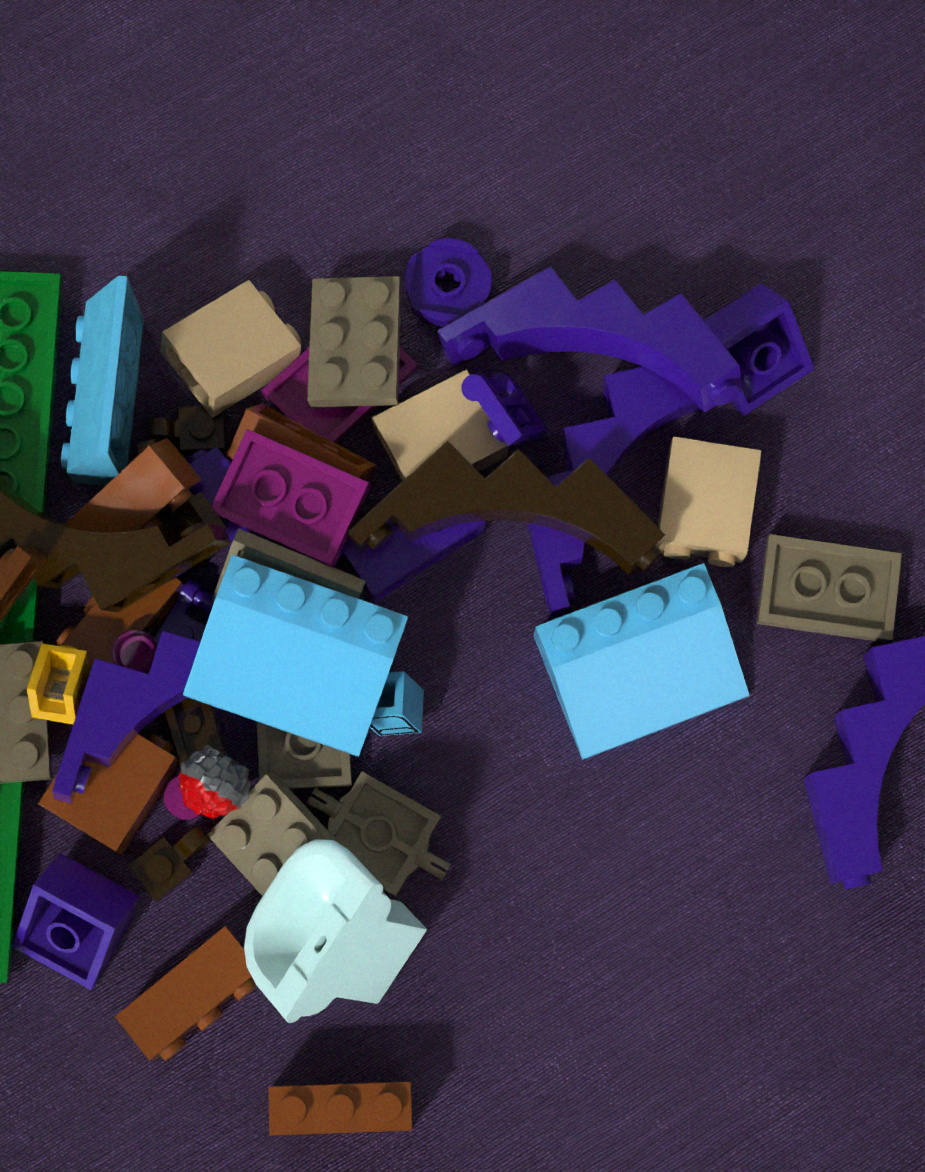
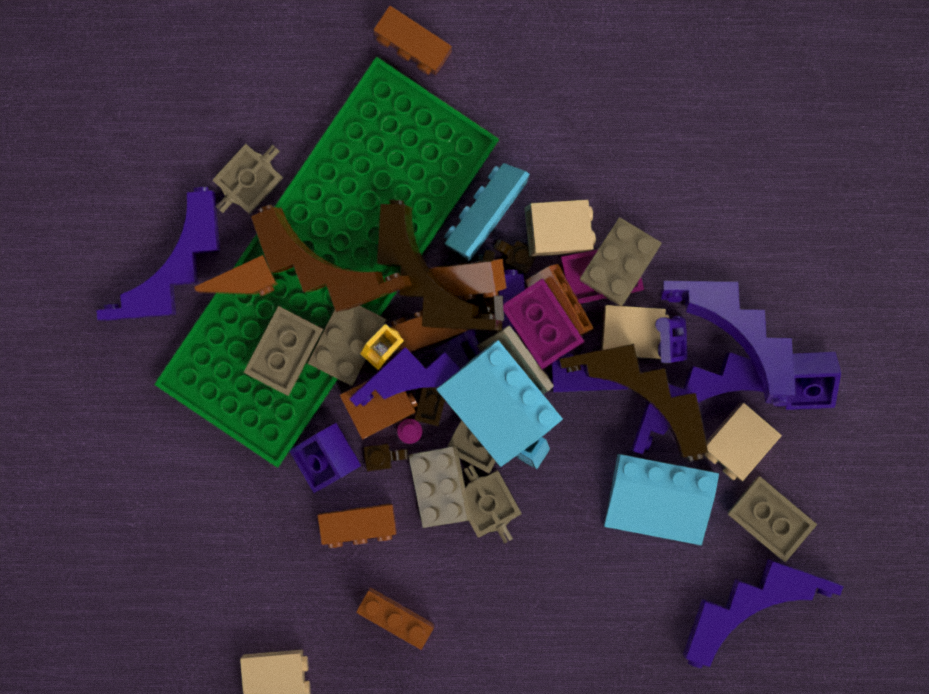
camera: 30 degrees right, 10 degrees up
magenta plate [111,629,157,673] -> none
dark grey piece [178,745,251,819] -> none
light aqua piece [244,839,427,1023] -> none
dark purple plate [404,238,492,327] -> none

